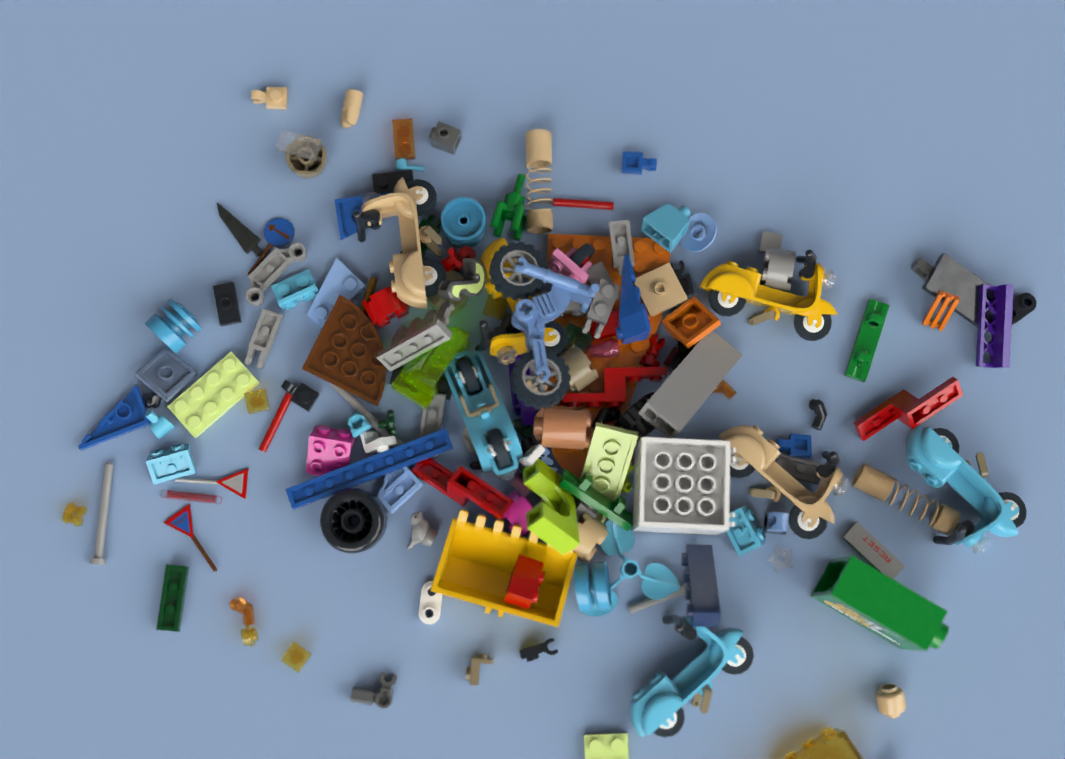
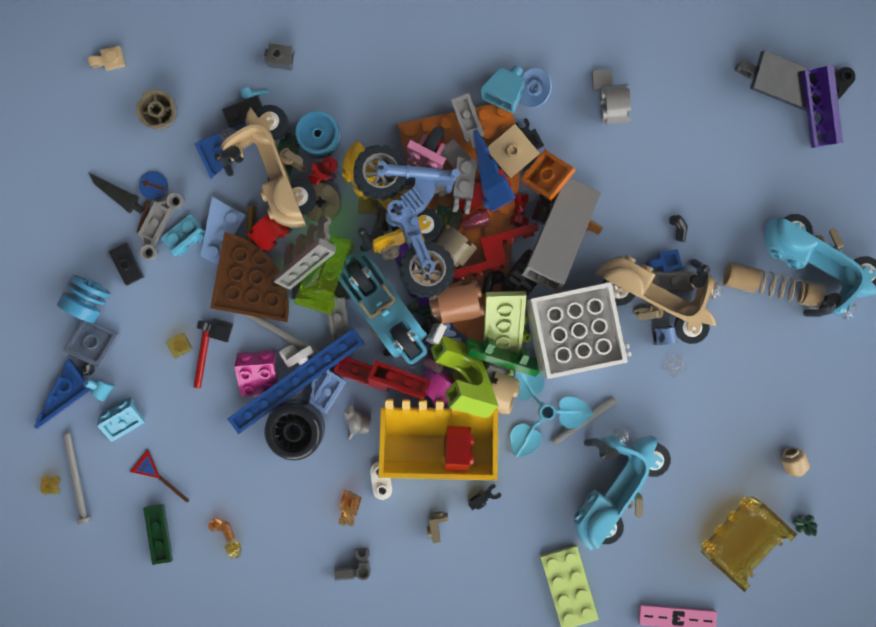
camera: 15 degrees left, 10 degrees up
piece [160,490,222,504] -> none
yellowish green plate [167,351,260,438] -> none
piece [175,468,249,499] -> none
light grey hinge [245,308,284,369] -> none
clear tile [276,129,322,161] -> none
clear yellow plate [281,642,312,673] -> none
tan hinge [341,89,364,129] -> none
medium azure piece [348,411,372,438] -> none
dark green plant [378,409,397,437] -> none
clear orange plate [392,118,416,160] -> none
dark grey animal [438,258,486,301] -> none
green plant [490,174,526,241] -> none
tan piece [526,129,553,234] -> none
red bar [553,198,614,210] -> none
dark azure wheel [574,561,612,612] -> none
blue plate [622,152,657,174] -> none
dark blue brick [681,544,721,627] -> none
yellow piece [699,249,838,341] -> none
medium azure bracket [726,505,766,556] -> none
green brick [811,555,949,651] -> none
light grey tile [842,522,905,579] -> none
green hinge [844,298,890,382] -> none
red bracket [853,377,963,441] -> none
orange tile [922,290,959,331] -> none
none -> clear orange plate [338,490,362,526]

